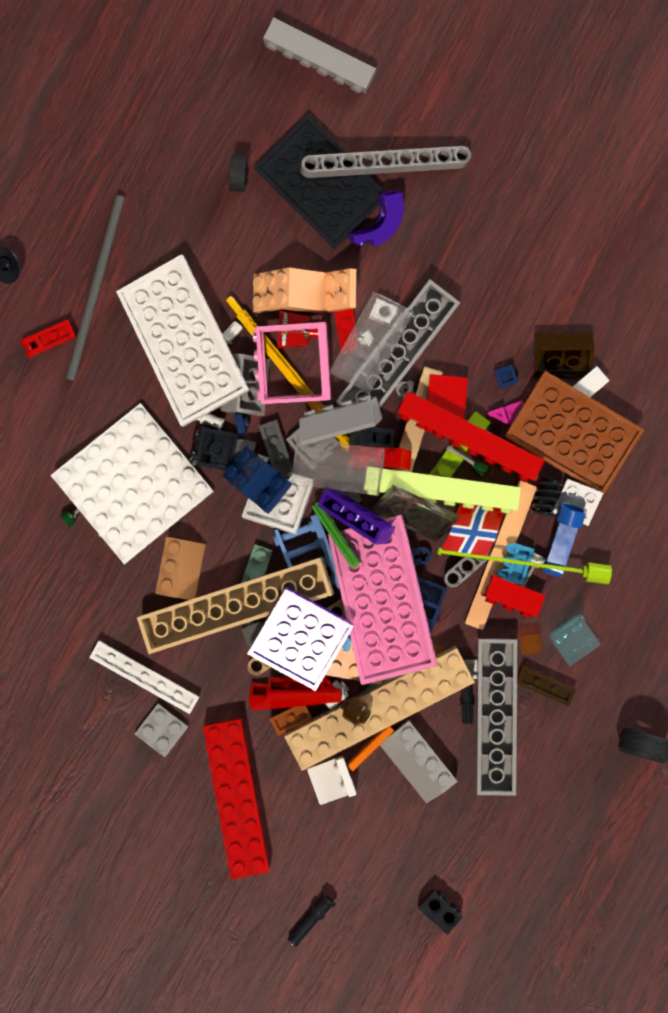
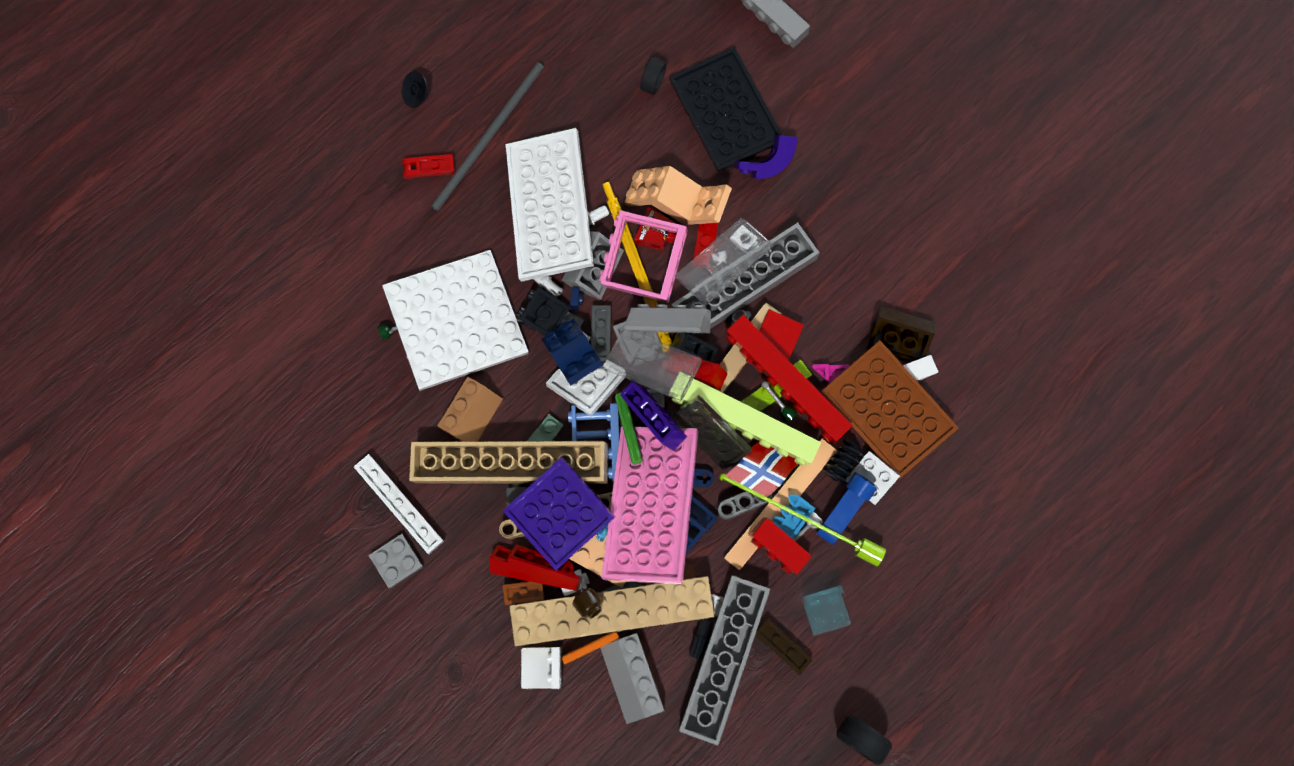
camera: 20 degrees right, 10 degrees down
red brick [203,717,270,880] -> none
light grey beam [300,146,471,178] -> none
dark blue plate [494,365,518,389] -> none
clear orange slope [519,633,542,655] -> none

